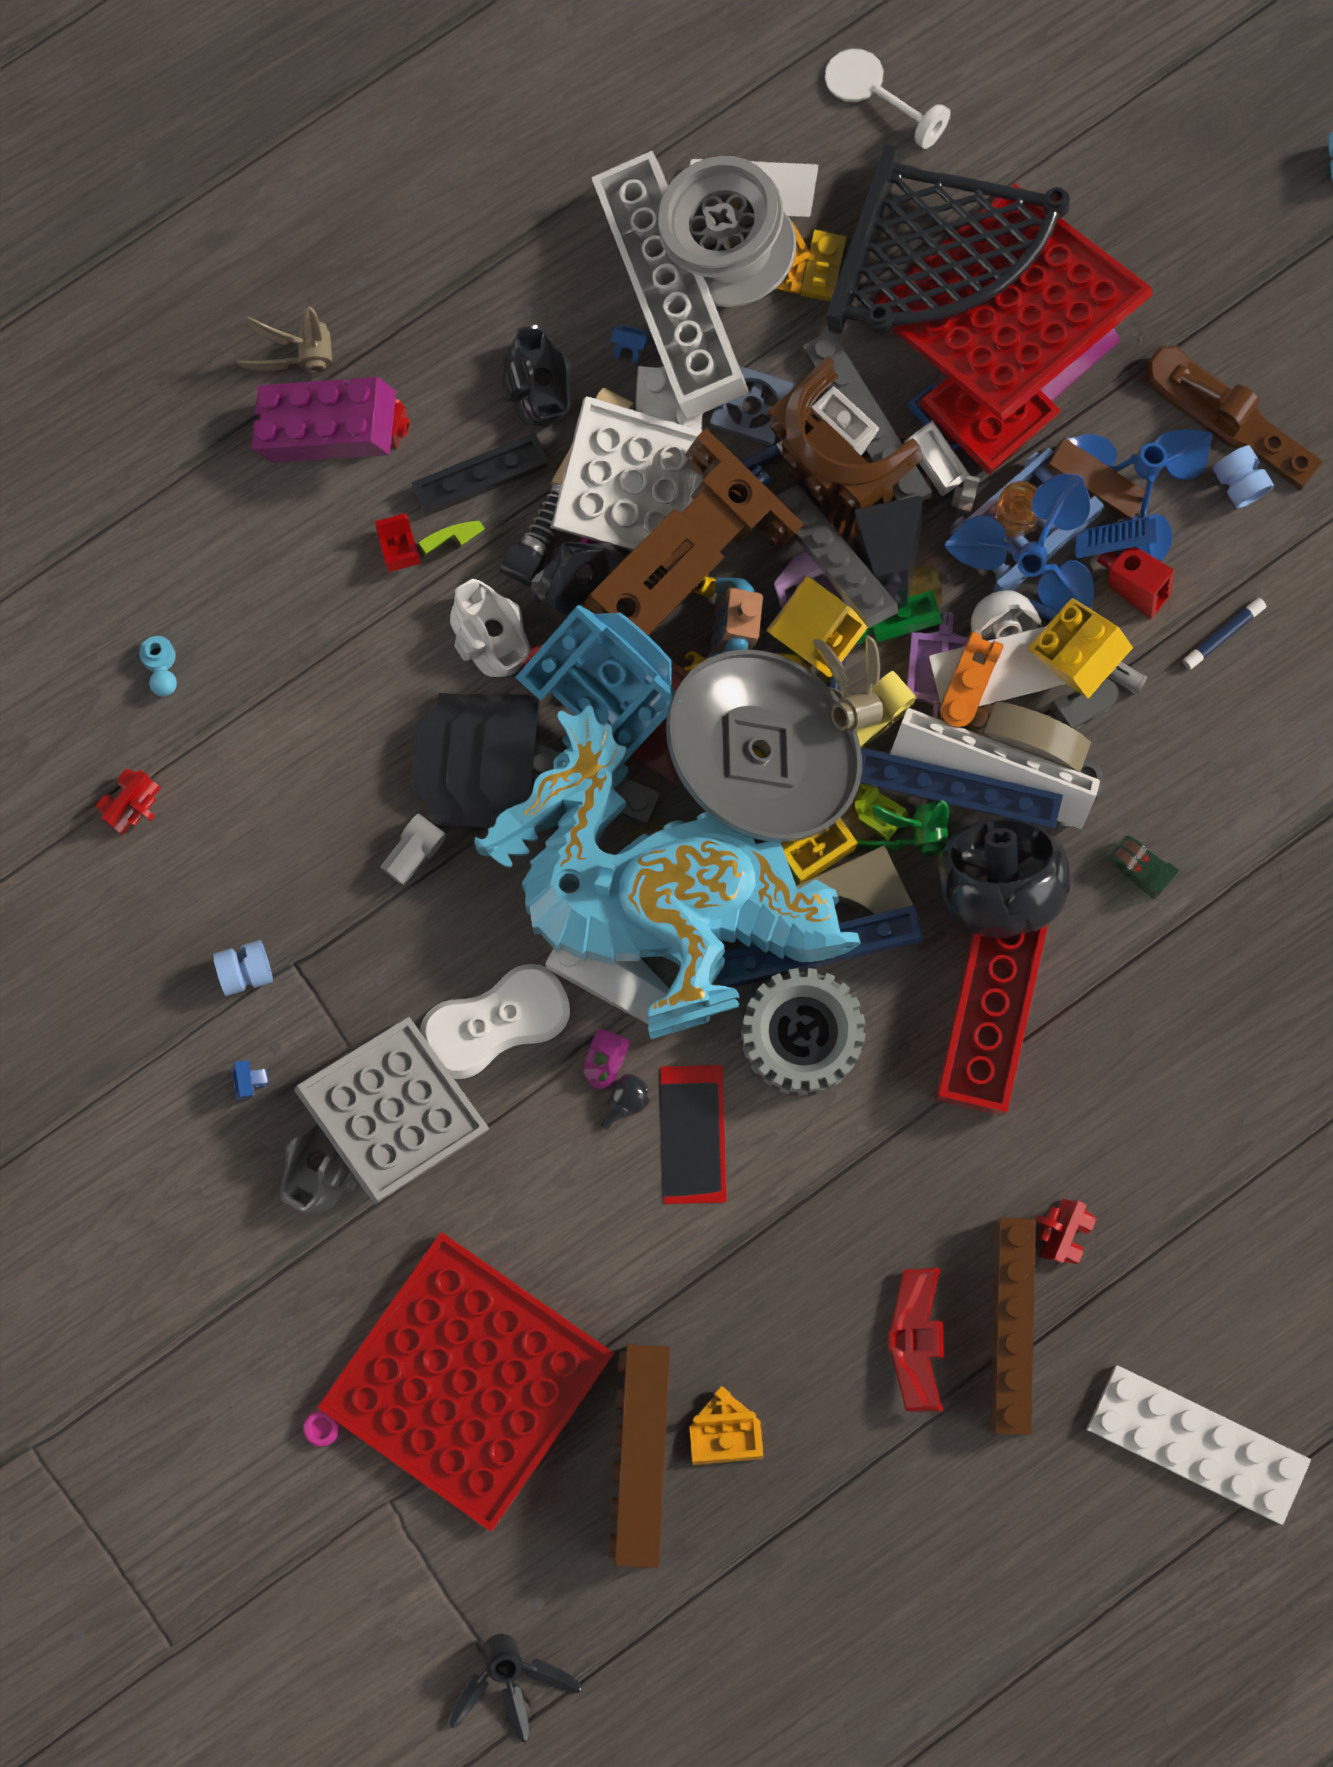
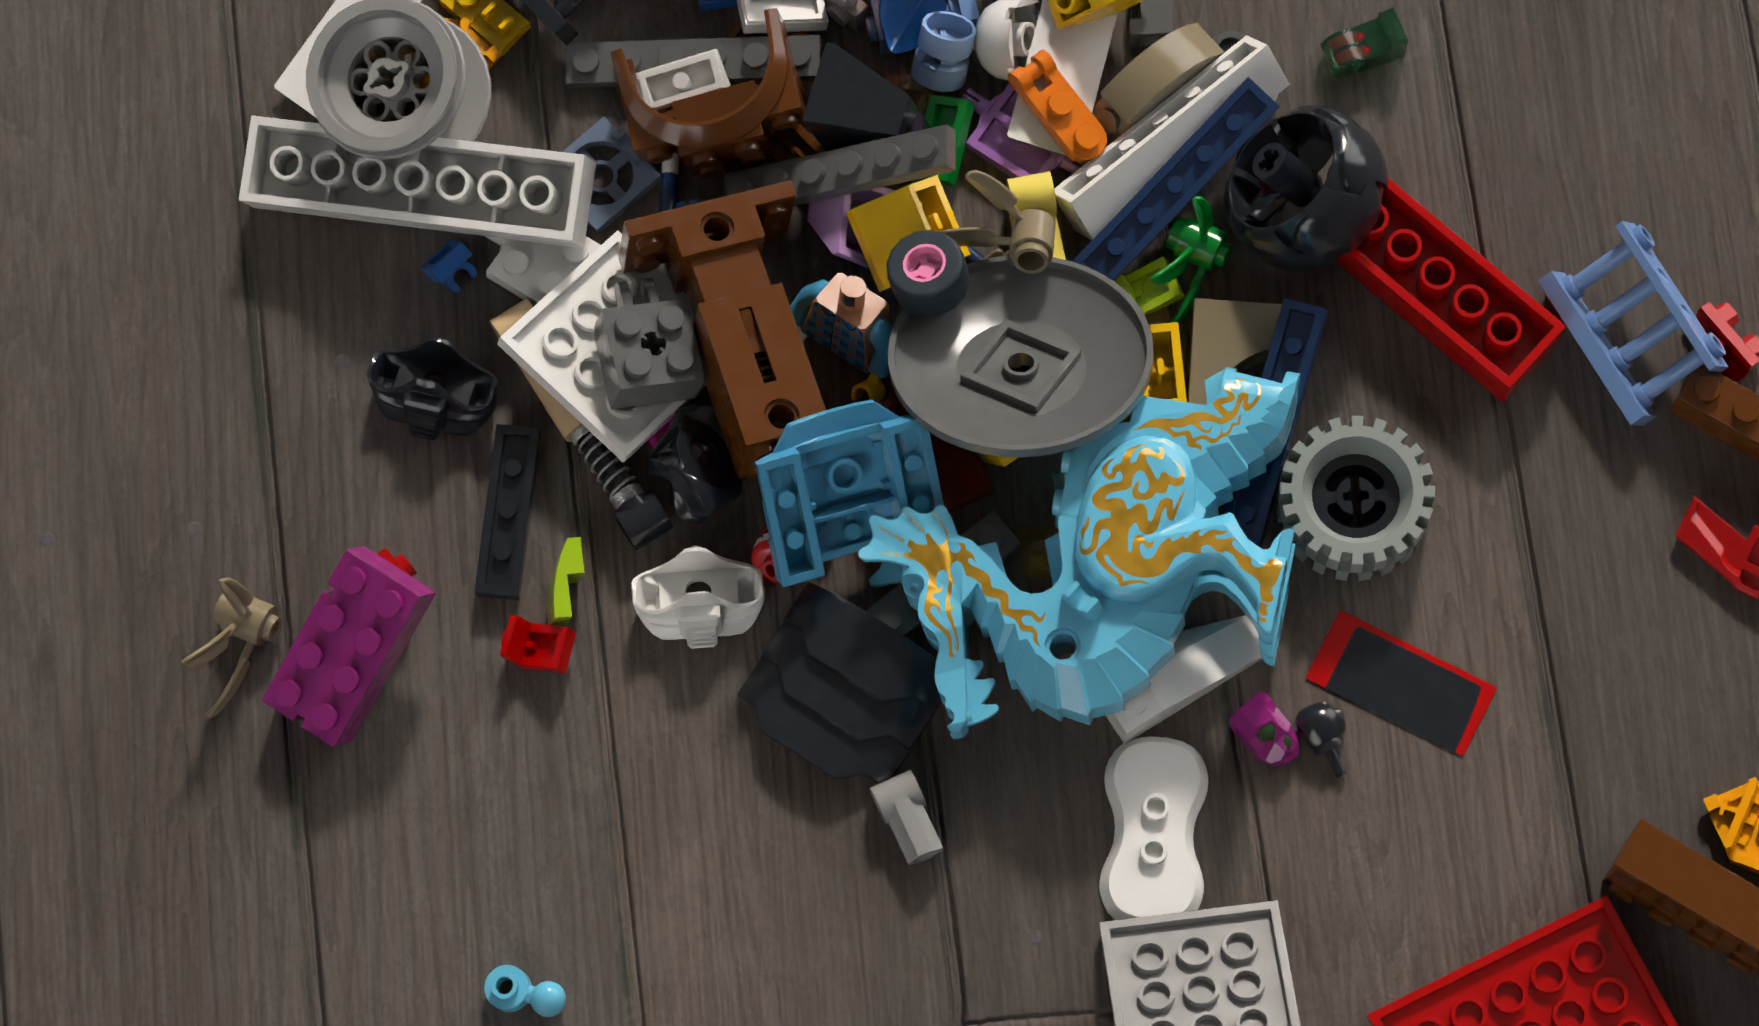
camera: 55 degrees left, 5 degrees down
none -> dark grey hinge [594,277,705,410]
none -> black wheel [886,230,970,317]
none -> light blue wheel [911,11,976,92]
none -> medium blue fence [1538,221,1728,426]

